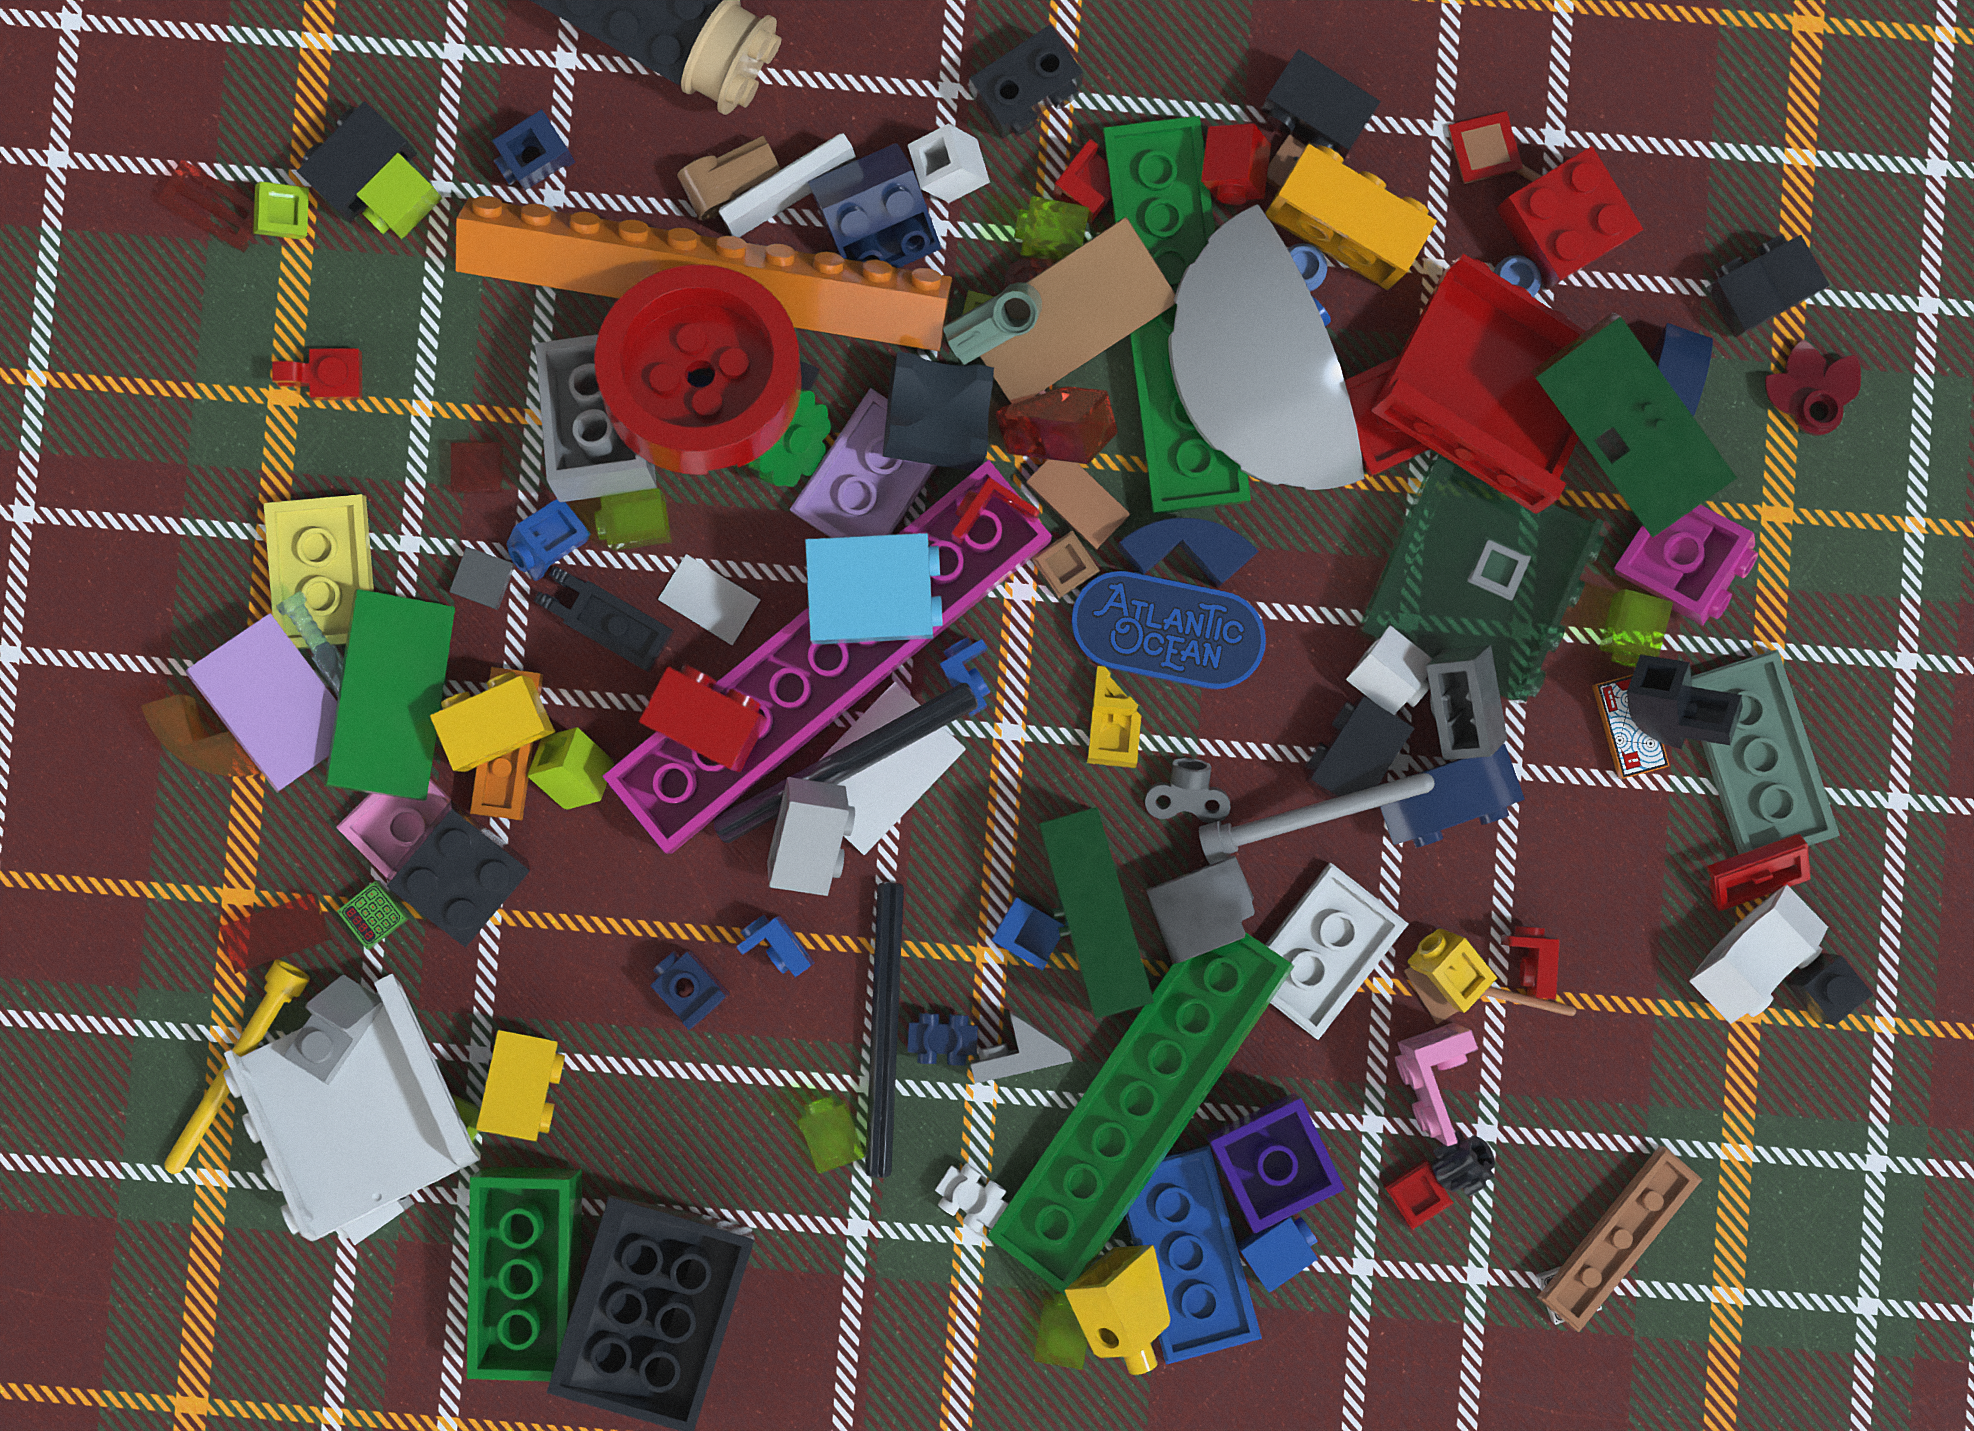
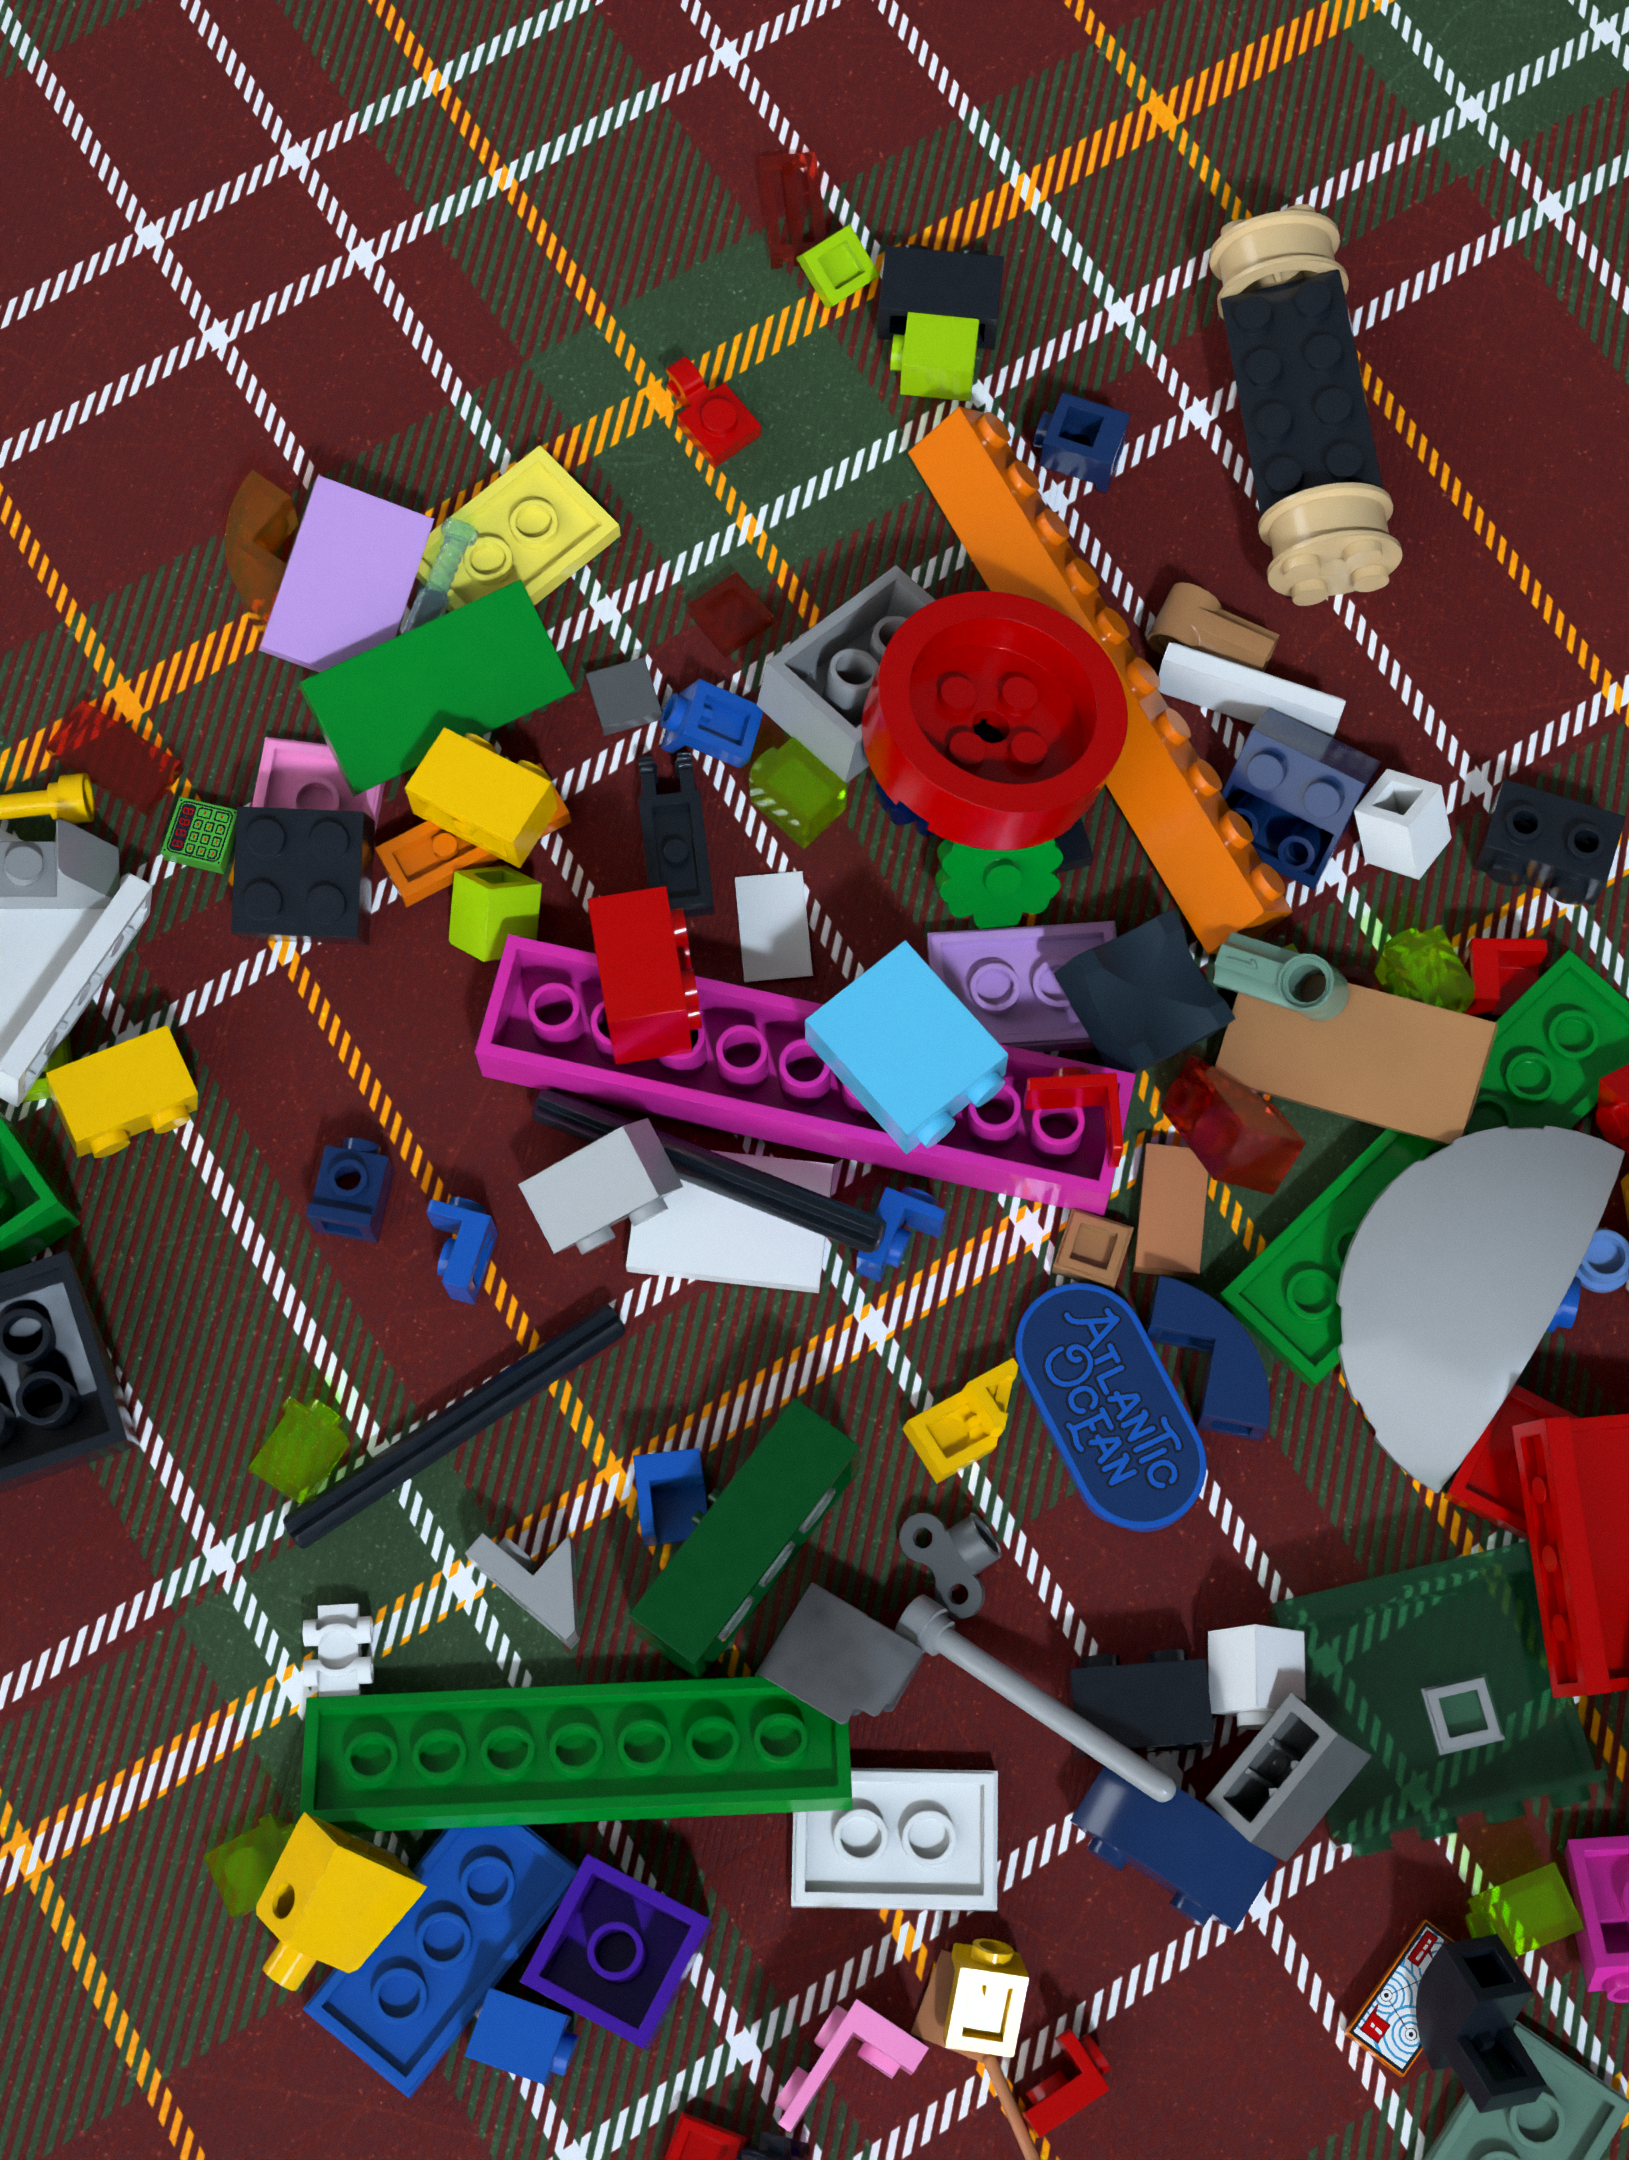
camera: 60 degrees right, 15 degrees down
dark blue piece [908,1013,978,1065] -> none

